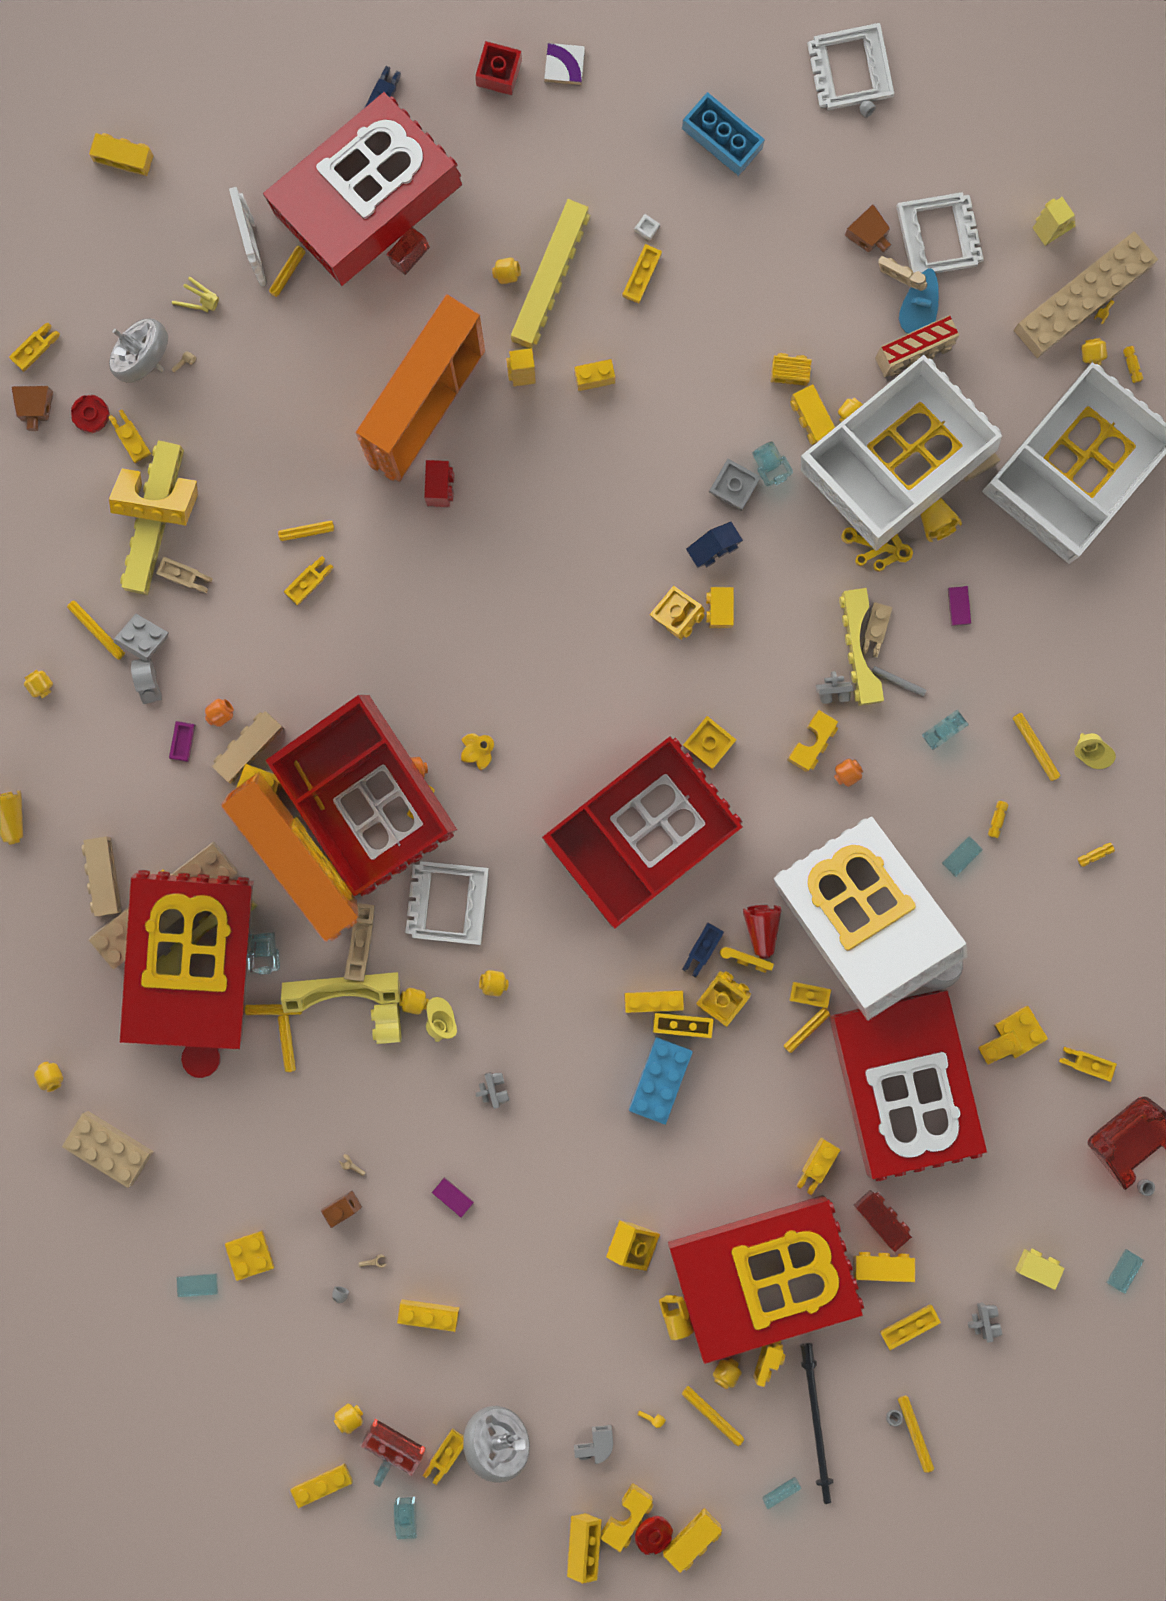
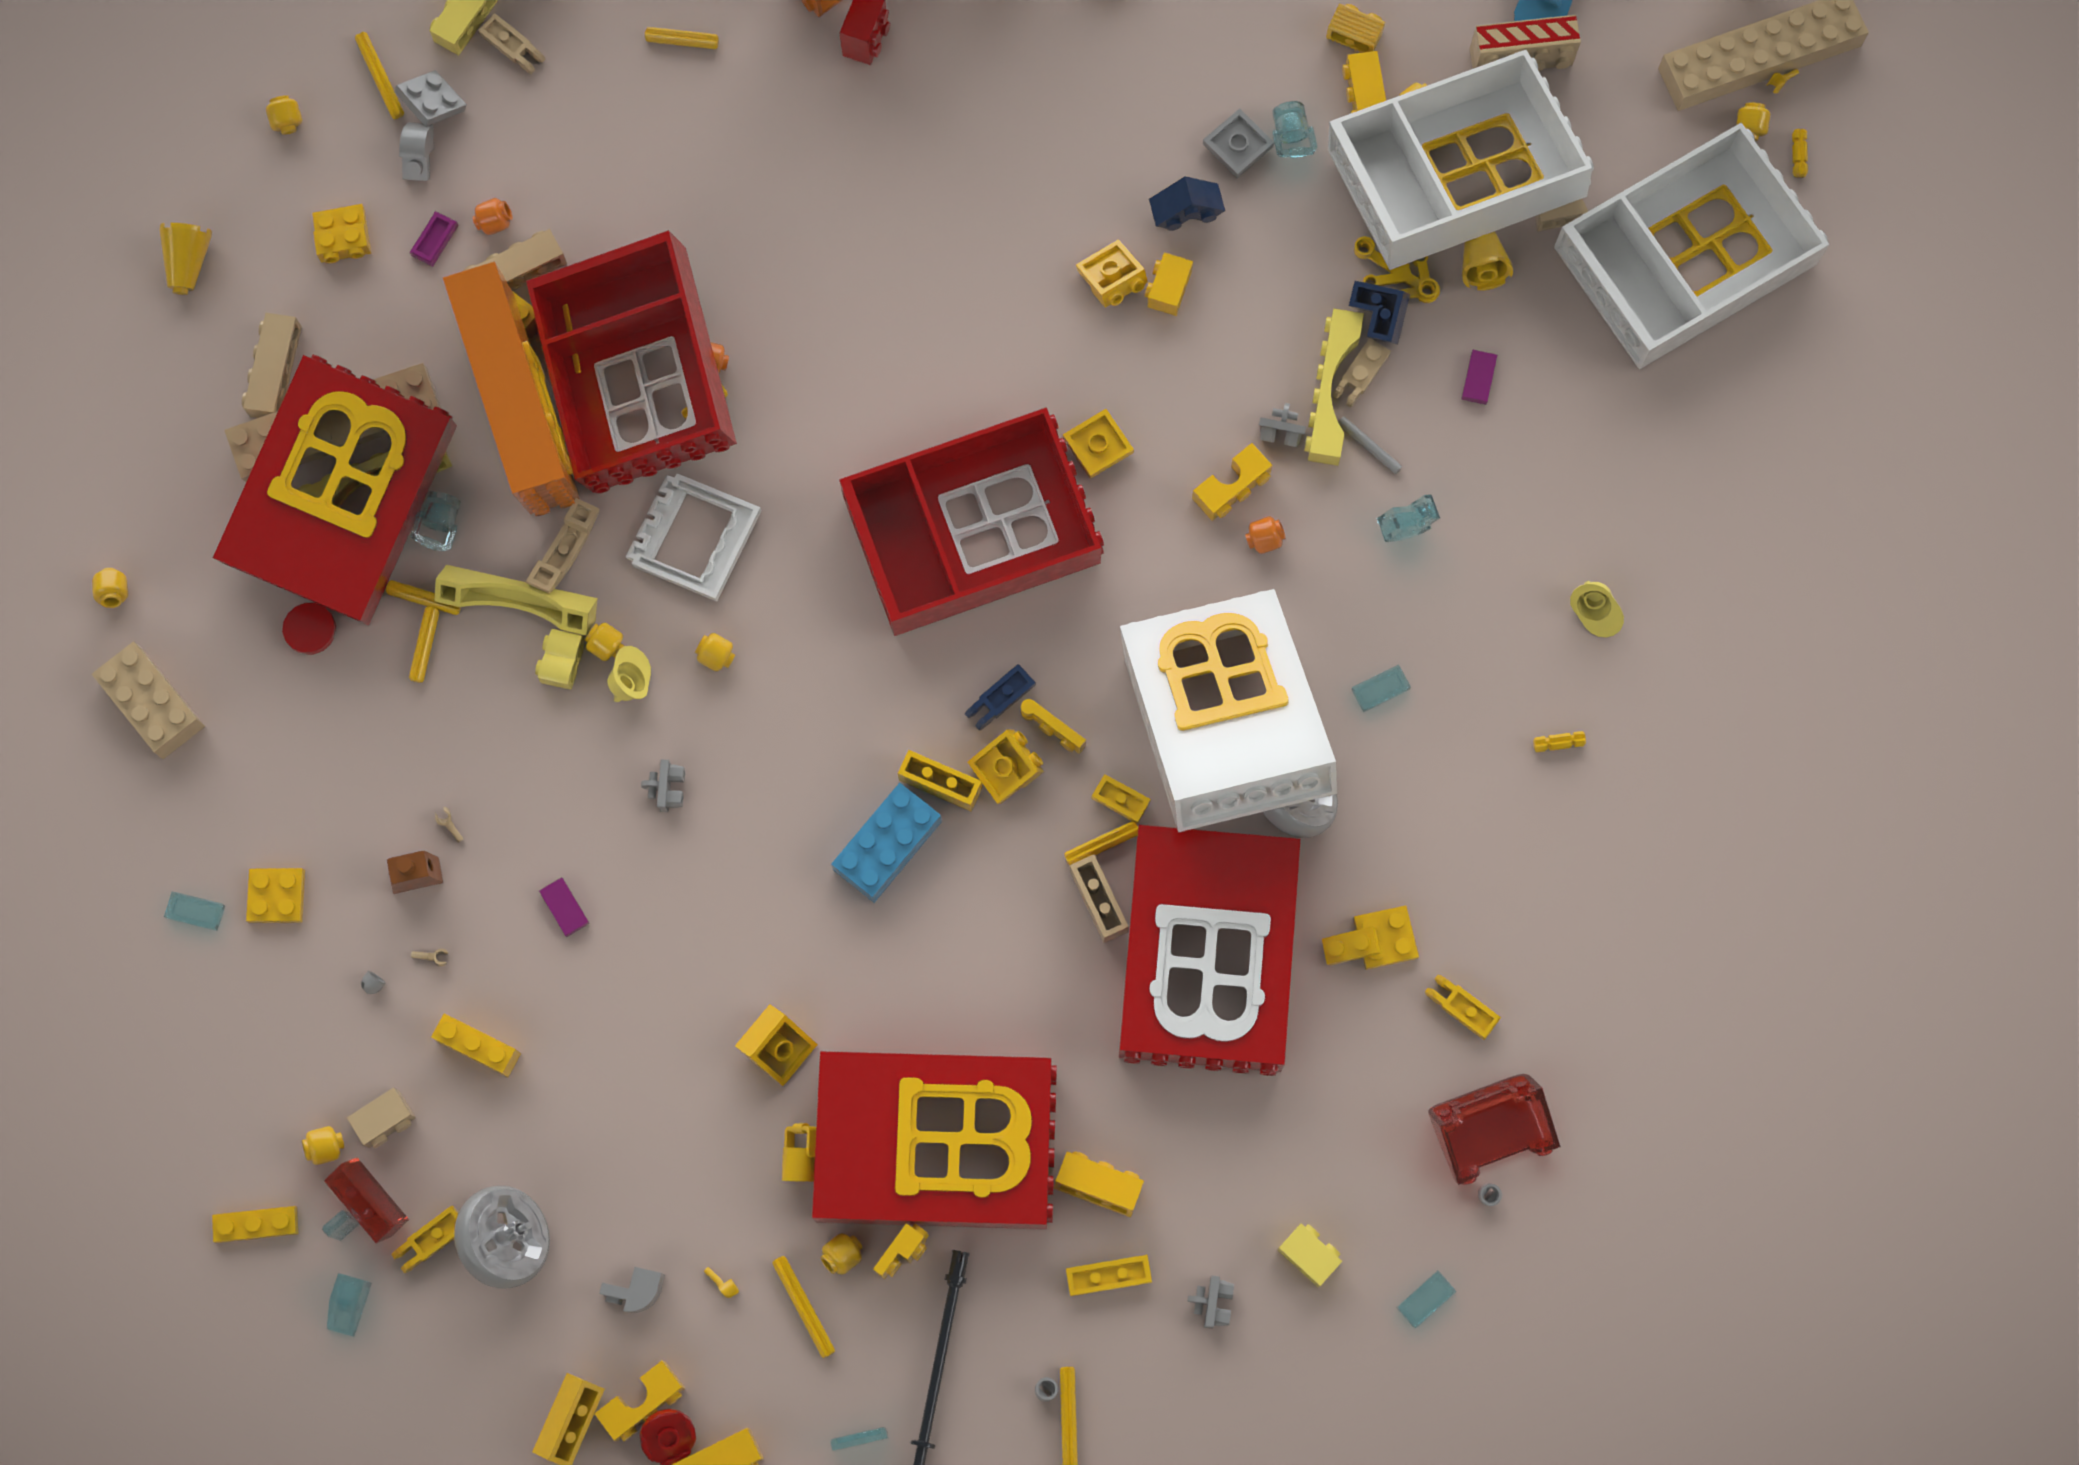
camera: 25 degrees right, 10 degrees down
yellow hinge [284,556,334,606] -> none
yellow plate [461,733,494,770] -> none
yellow brick [624,990,684,1013] -> none
red cone [743,905,782,959] -> none
yellow hinge [797,1137,841,1195] -> none
clear red brick [854,1190,912,1253] -> none
yellow axle [988,801,1008,838] -> none
yellow axle [1013,713,1060,781] -> none
none -> yellow plate [312,204,372,264]
none -> tan brick [347,1087,416,1148]
none -> tan brick [1070,855,1129,943]
none -> dark blue brick [1349,281,1410,345]

